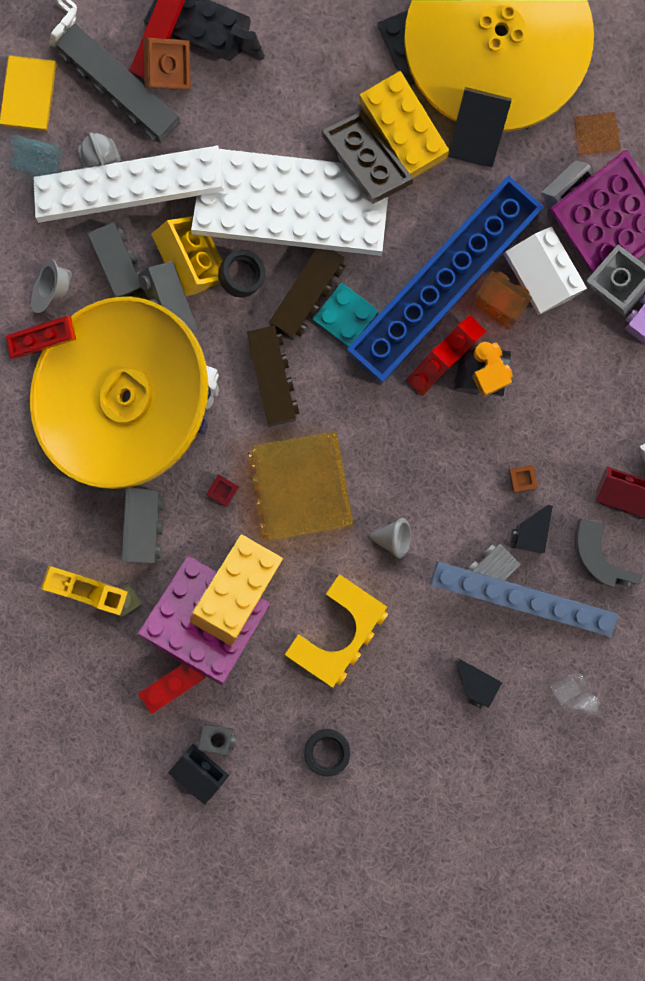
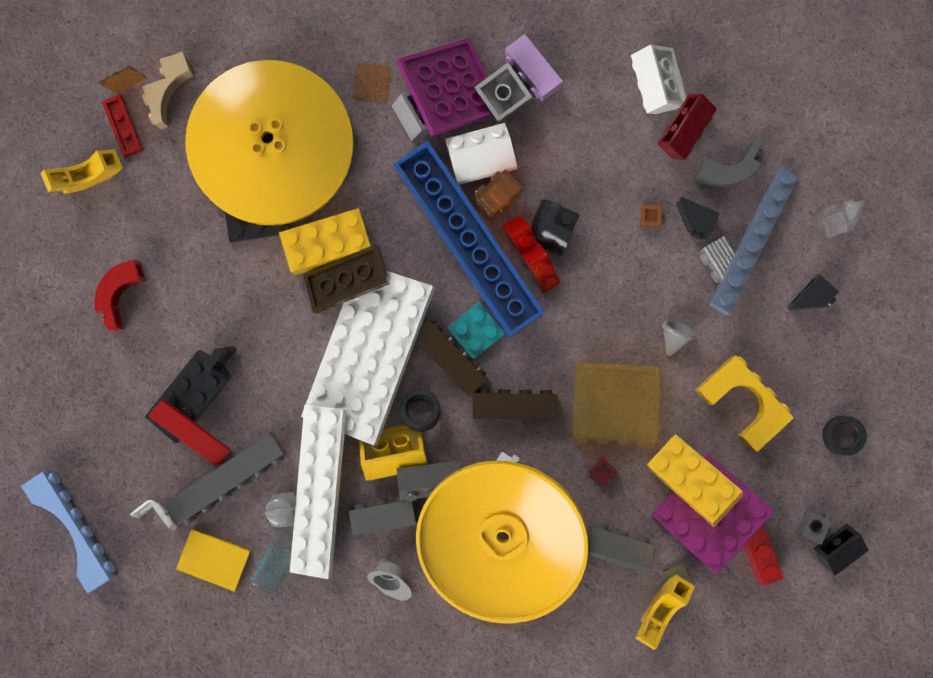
camera: 70 degrees left, 0 degrees up
red tile [5,316,76,359] -> none
dark orange tile [144,38,191,90] -> none
black tile [448,87,512,168] -> none
light orange brick [472,342,513,398] -> none

